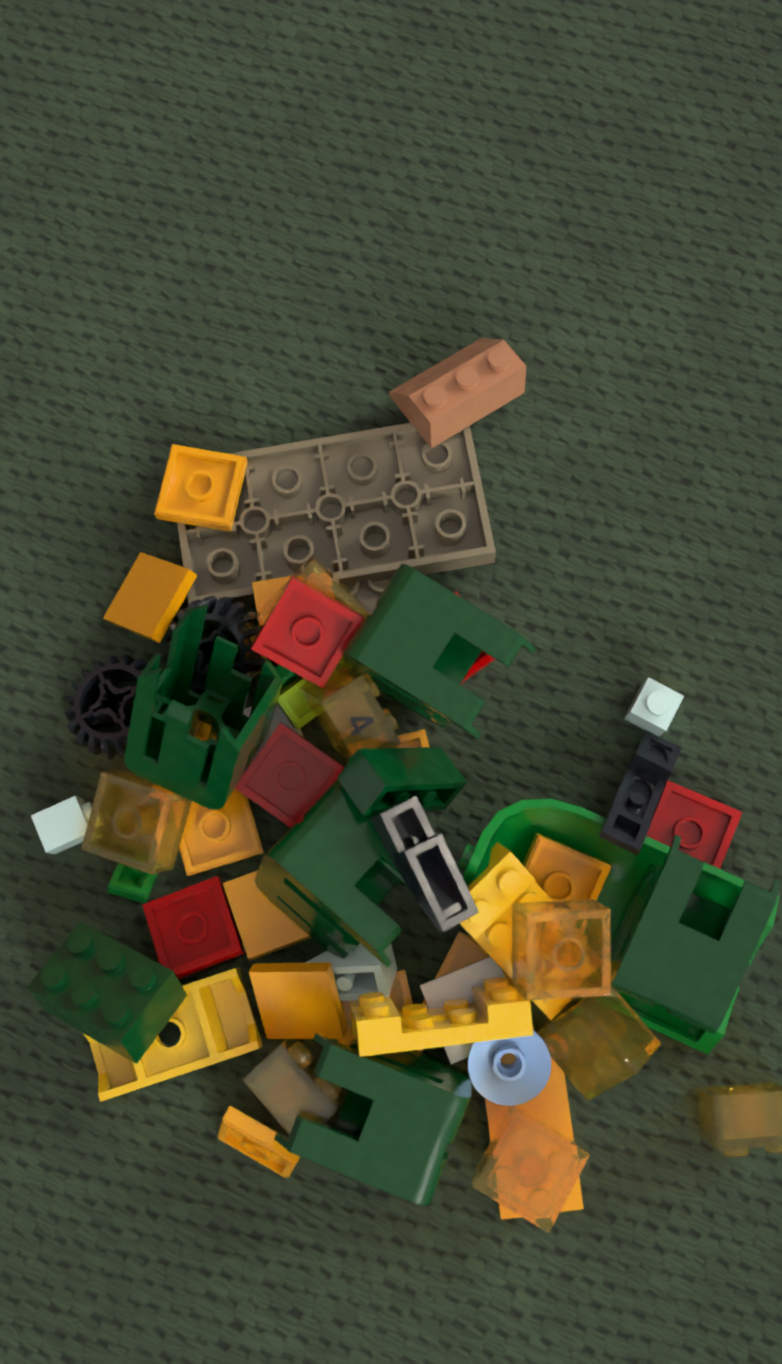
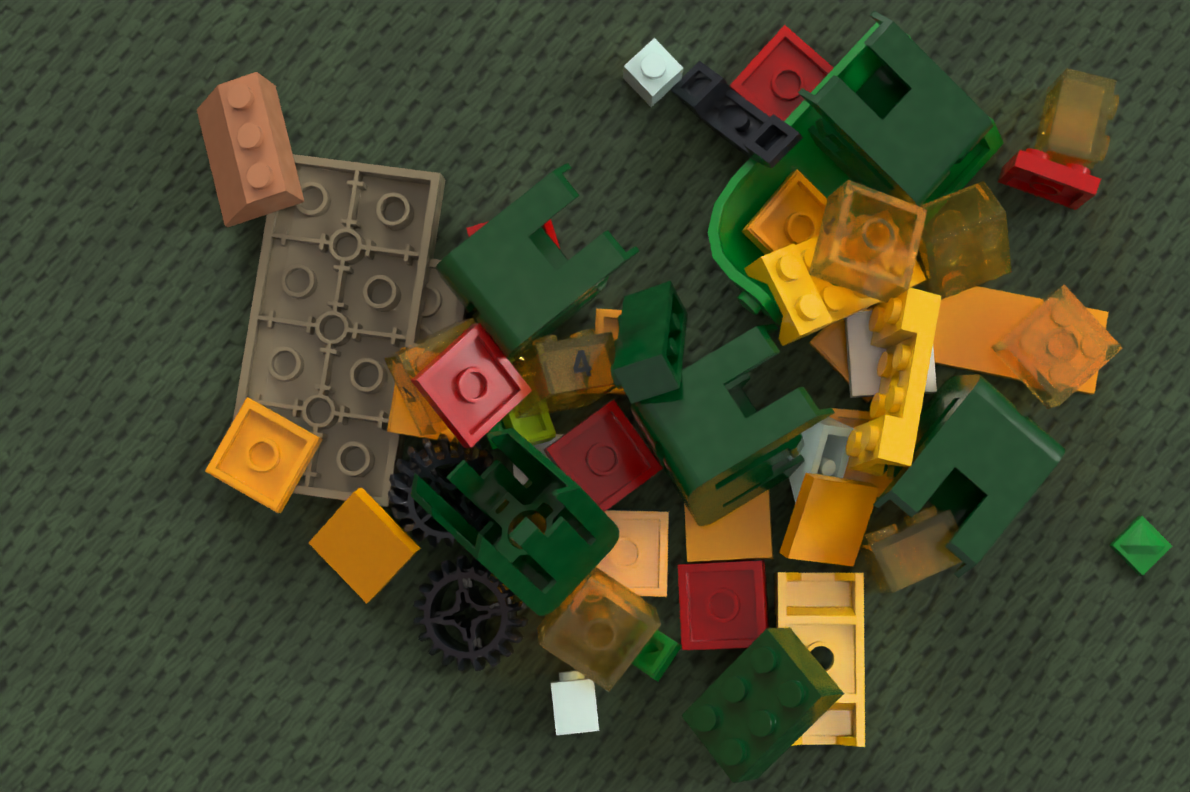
camera: 80 degrees left, 5 degrees up
light orange tile [217,1106,300,1178] -> none
black slope [370,796,479,933] -> none
light blue dish [467,1030,551,1106] -> none
none -> red plate [997,148,1101,210]
none -> green tile [1110,516,1172,576]

